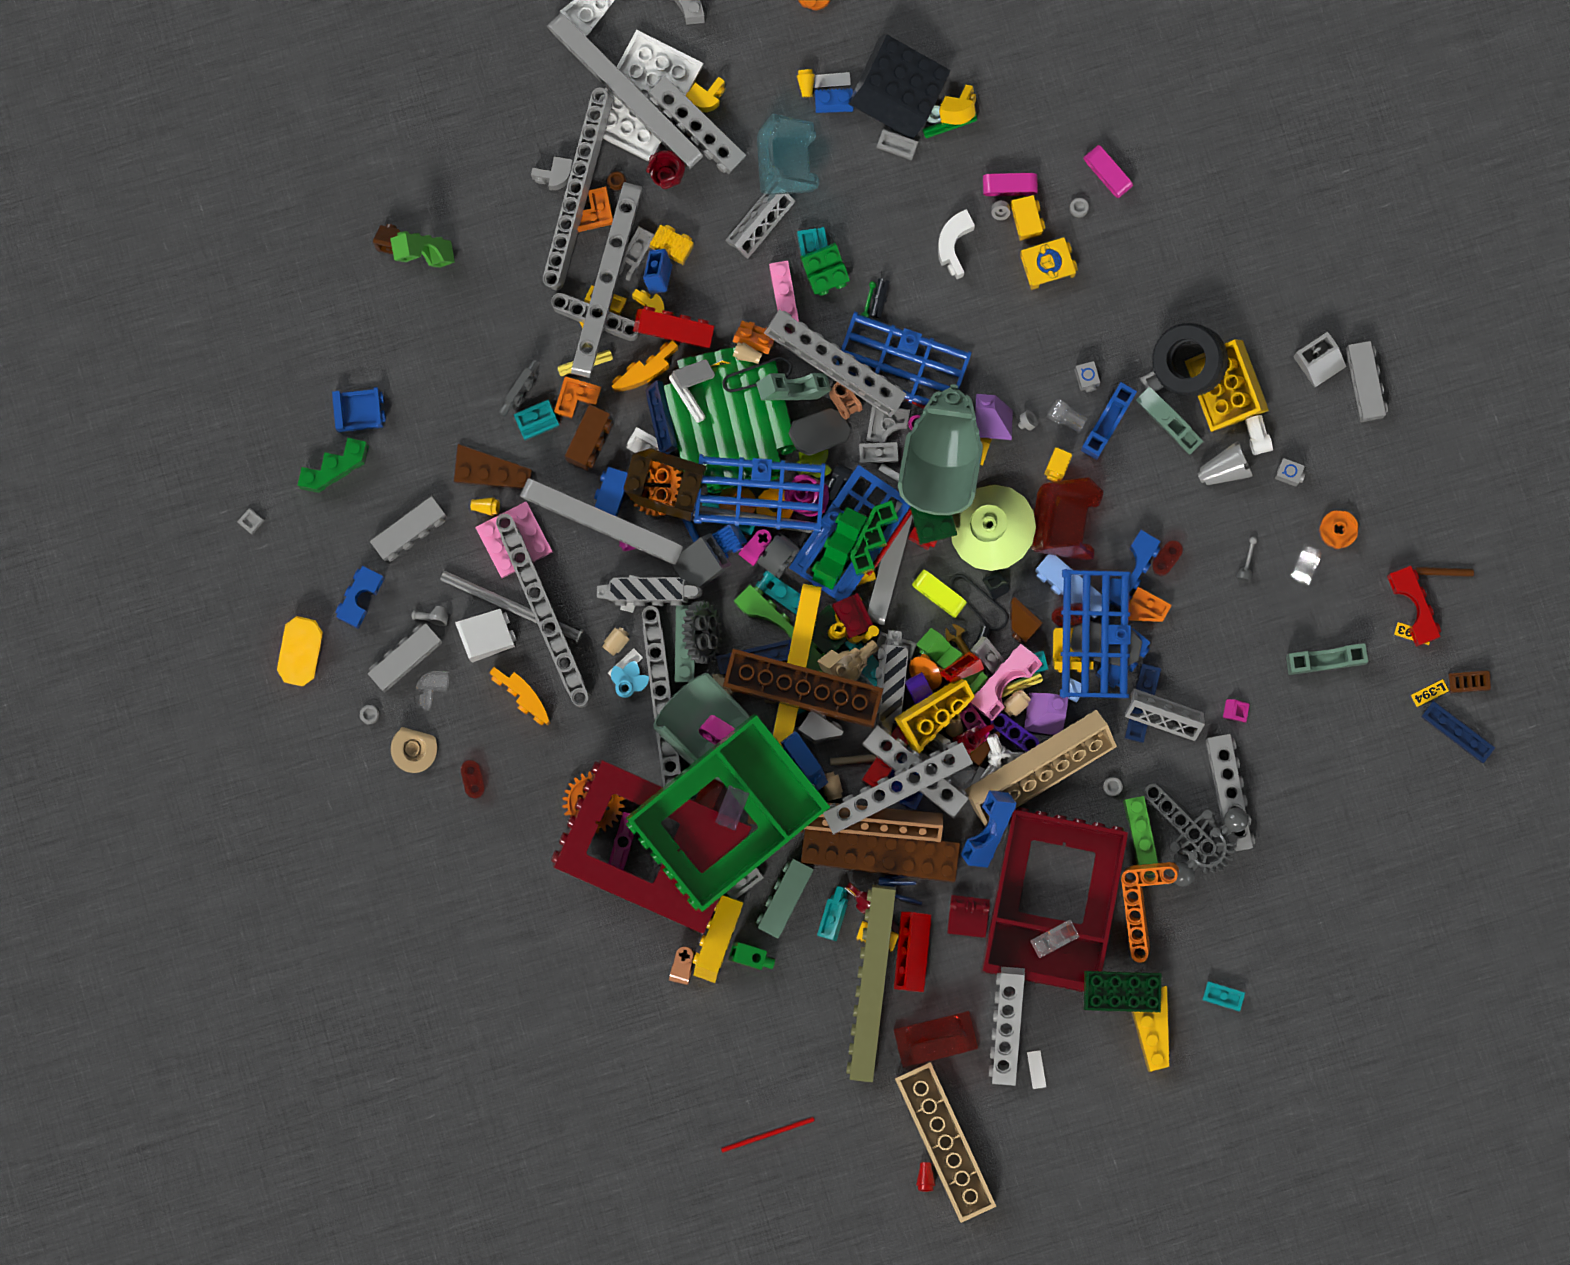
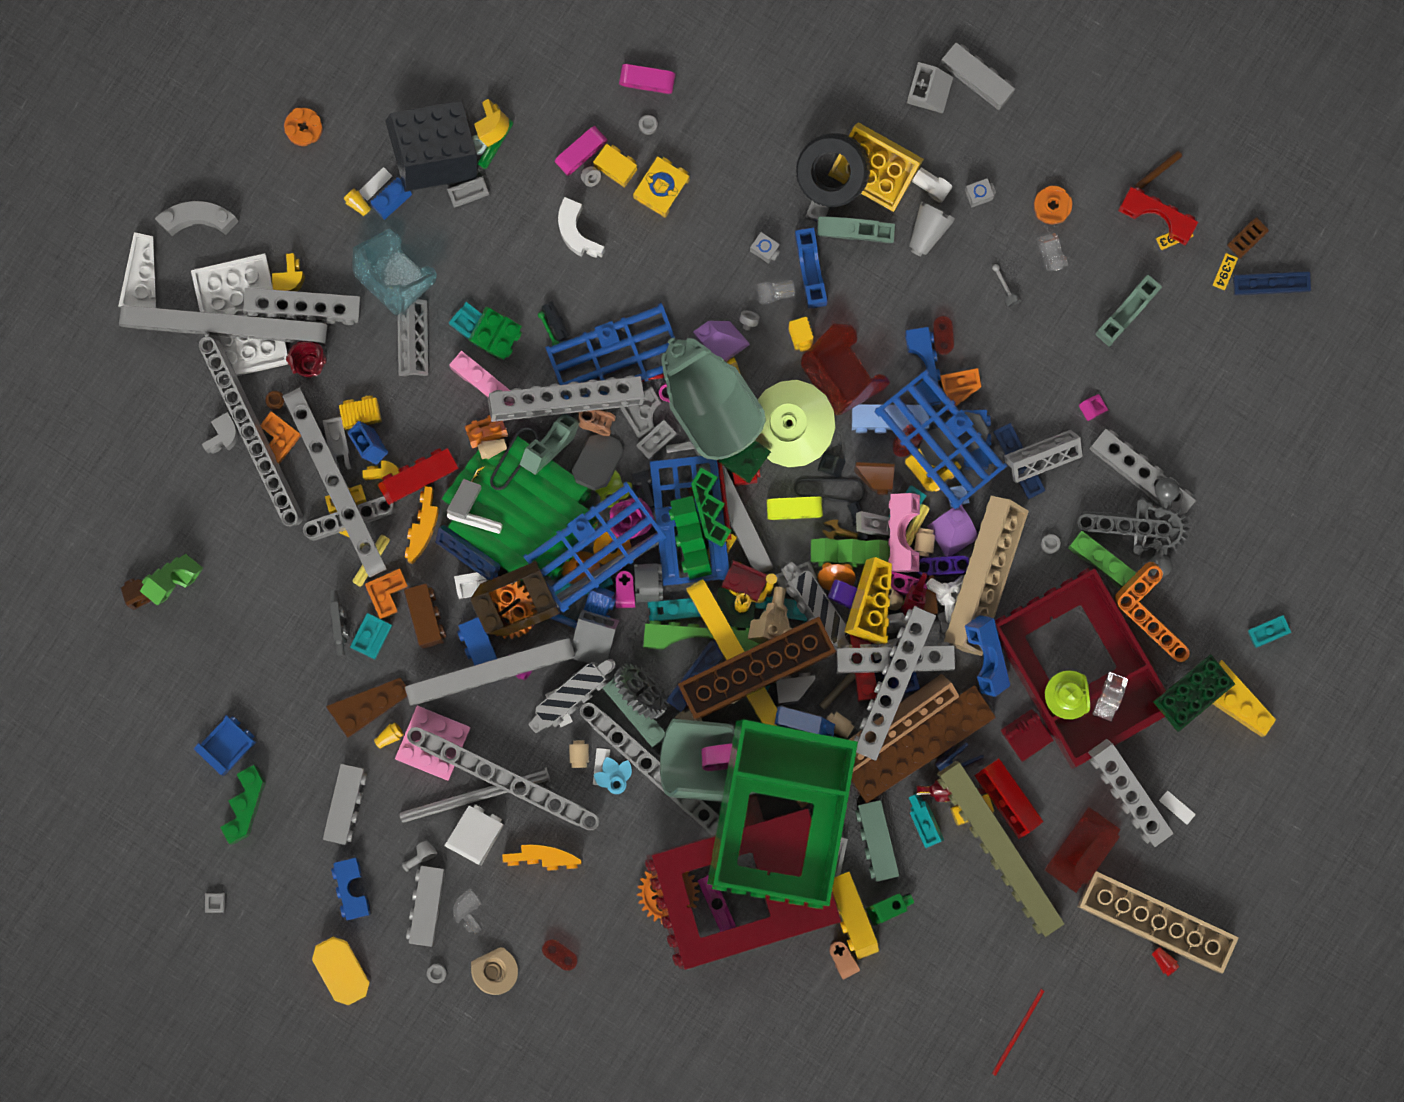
camera: 40 degrees left, 0 degrees up
clear purple hinge [715,785,749,830] -> none
red slope [940,652,984,683] -> none
none -> lime hat [1045,671,1090,719]

